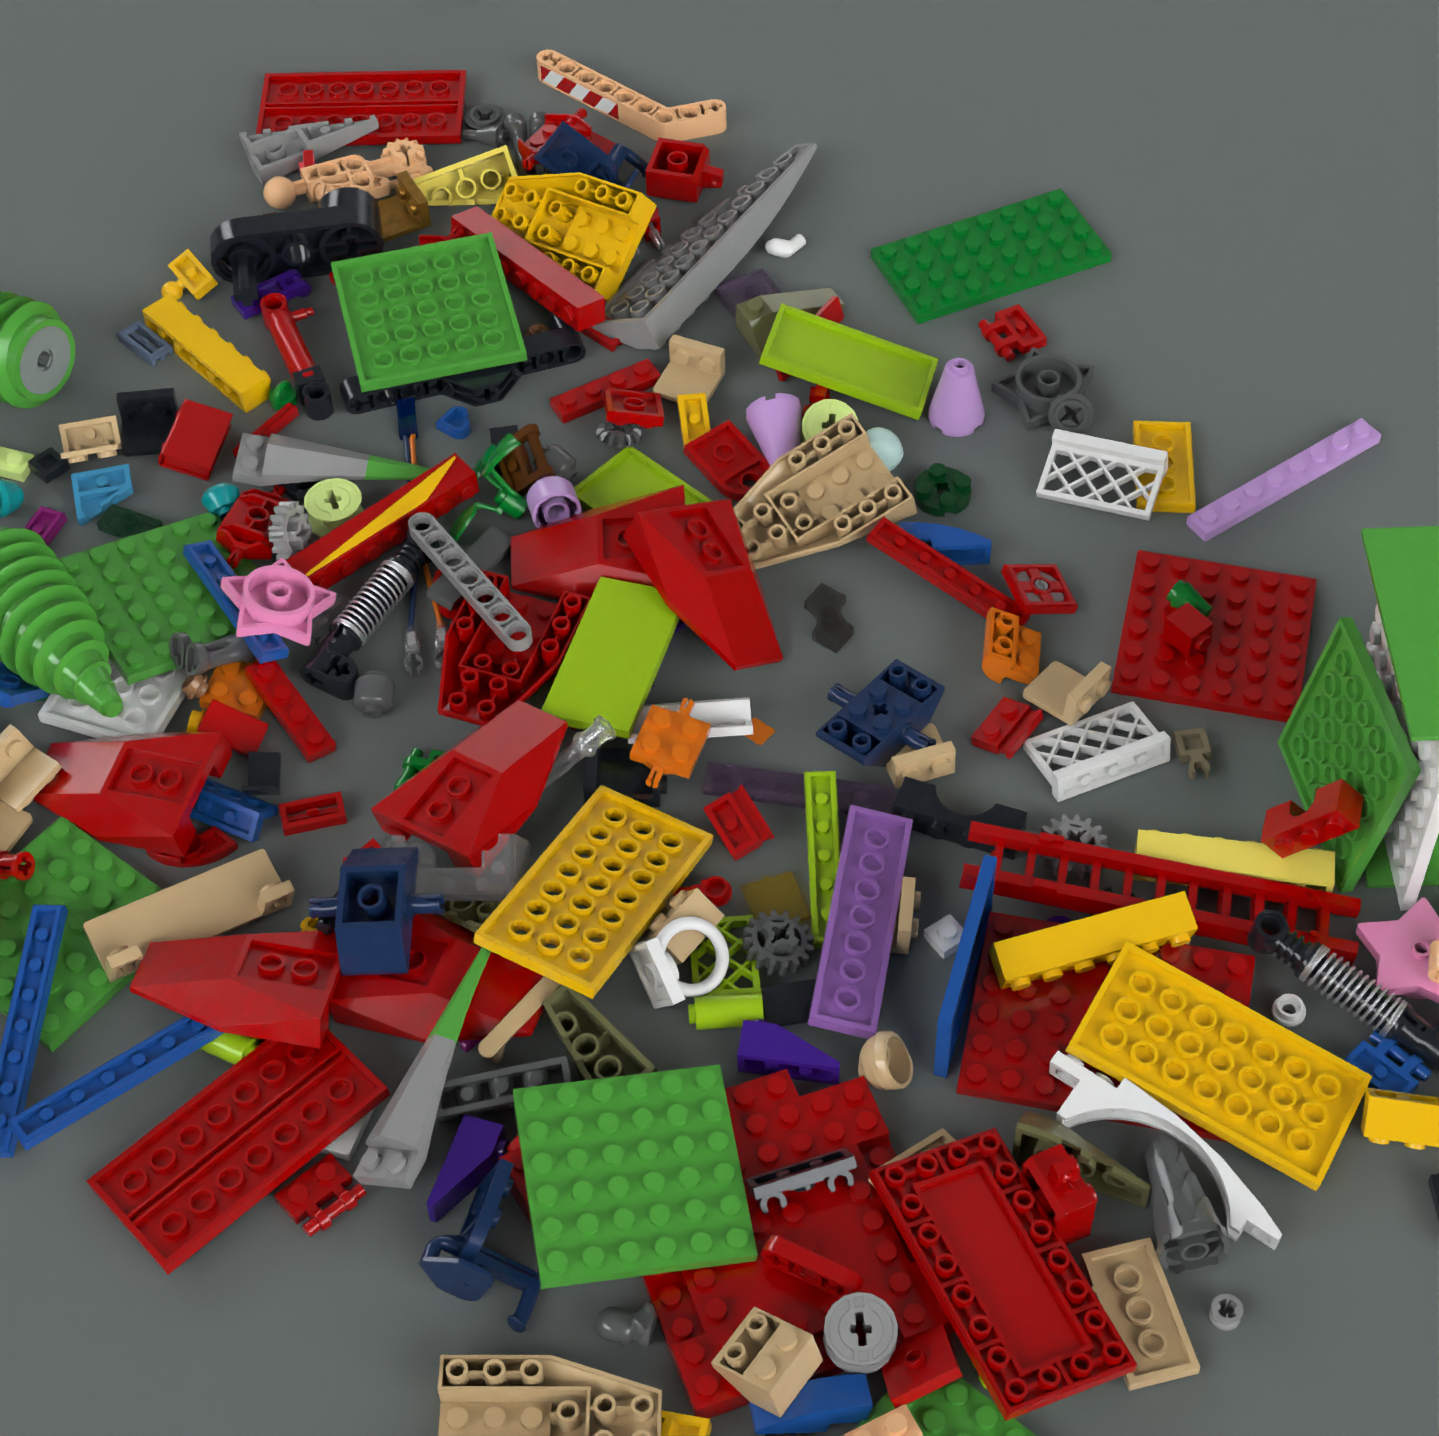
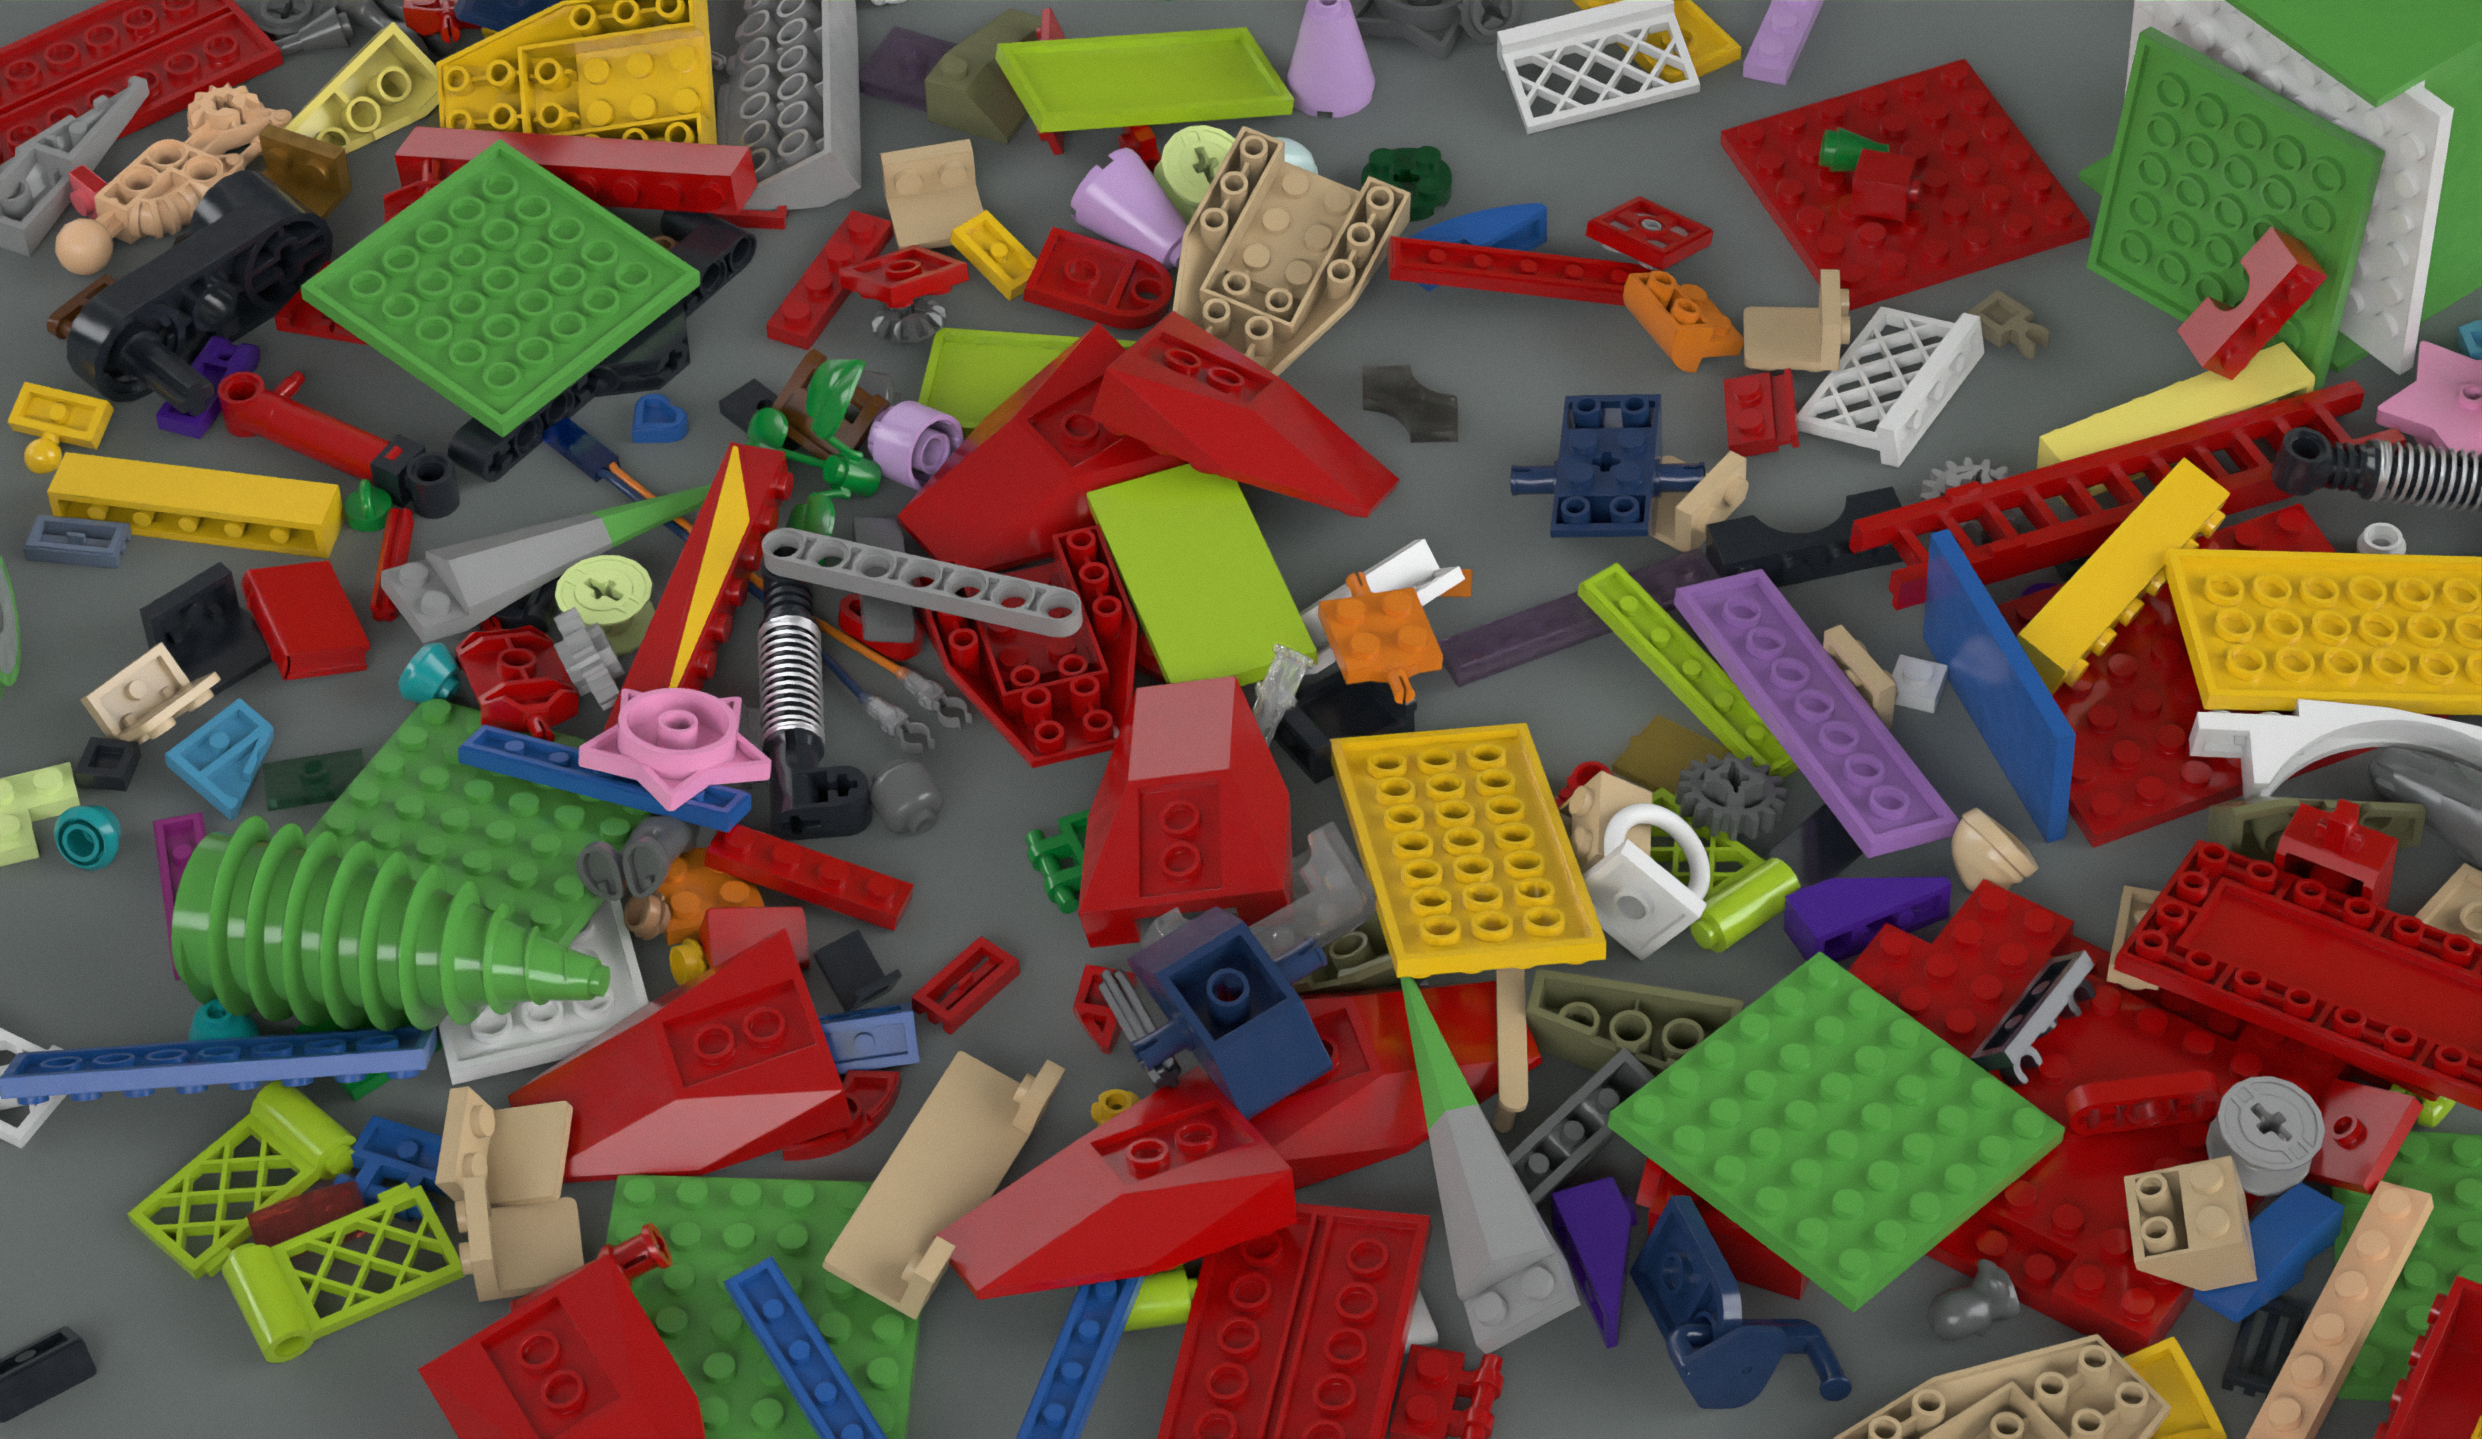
camera: 35 degrees left, 5 degrees down
red plate [703,785,775,862] -> none

